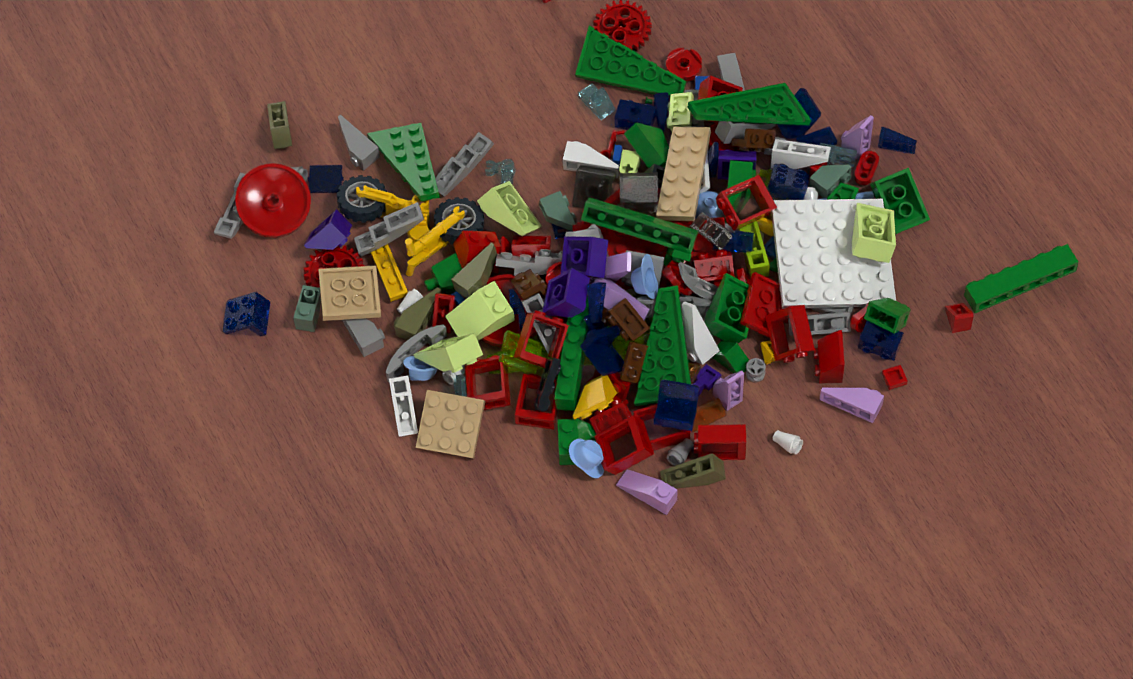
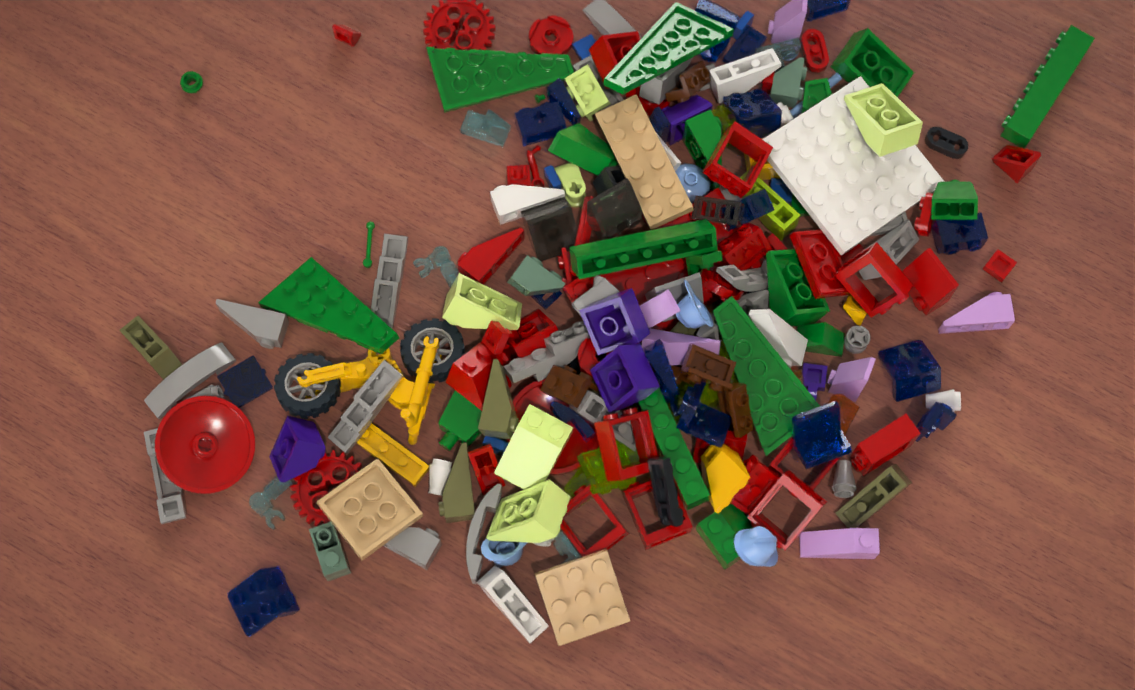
camera: 35 degrees left, 10 degrees up
none -> light grey slope [144,342,236,419]
none -> clear light blue bar [249,476,293,530]
none -> green hinge [363,221,375,268]
none -> red slope [457,227,525,285]
none -> red tile [482,321,514,355]
none -> red tile [507,165,531,186]
none -> blue tile [733,11,754,41]
none -> clear blue bracket [878,340,941,402]
none -> clear blue bracket [915,401,957,442]
none -> black beam [925,126,969,159]

